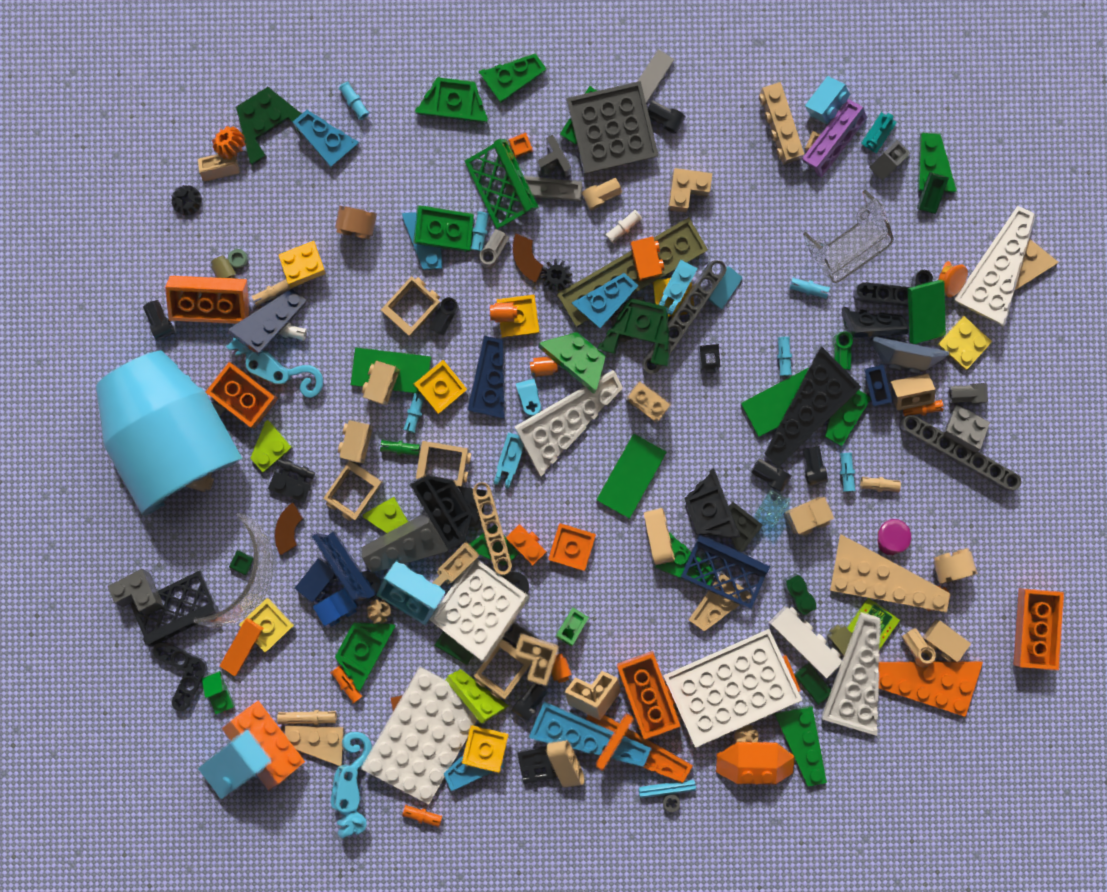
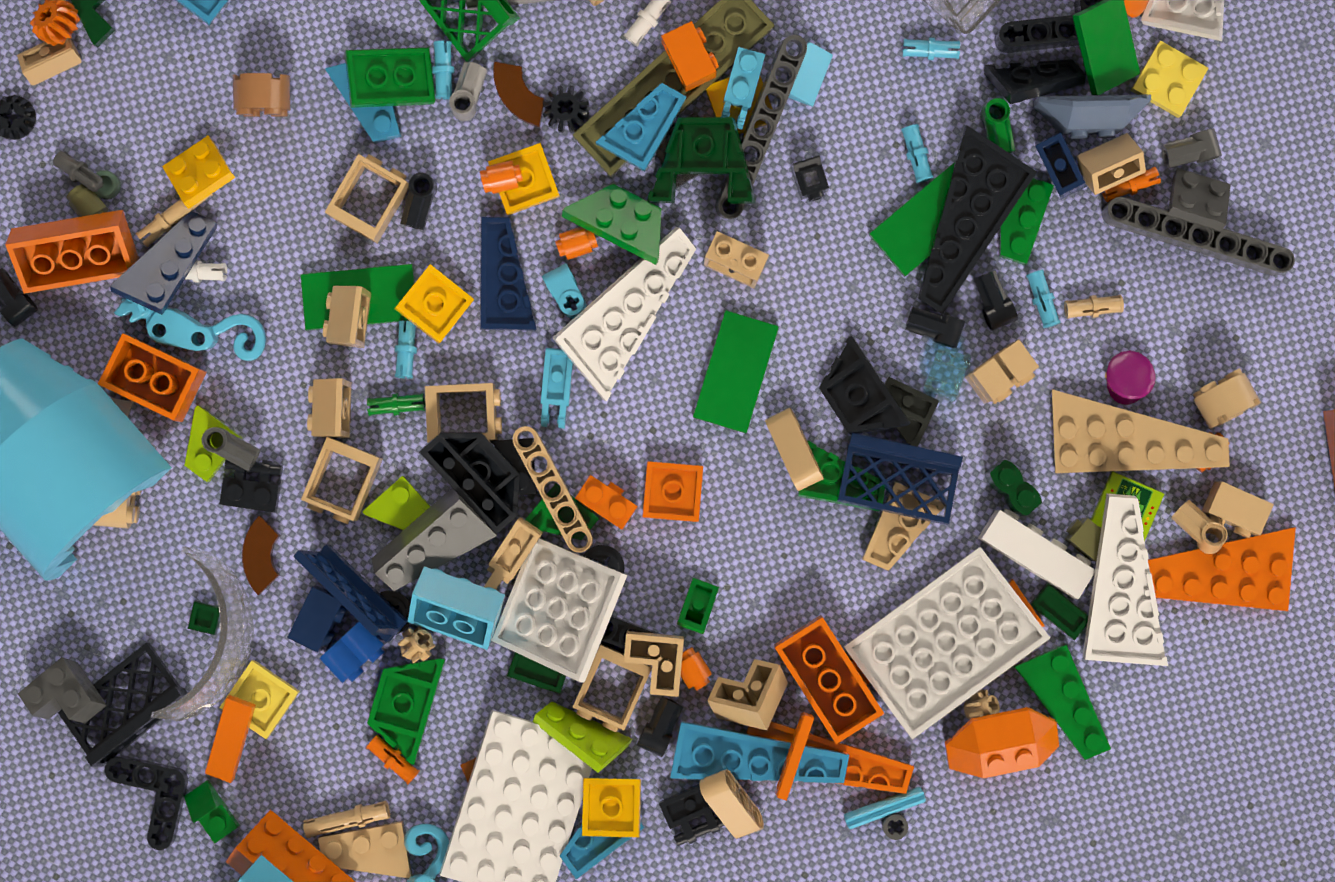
camera: 10 degrees left, 0 degrees up
none -> dark grey axle [53,151,104,192]
none -> dark grey piece [202,427,261,471]

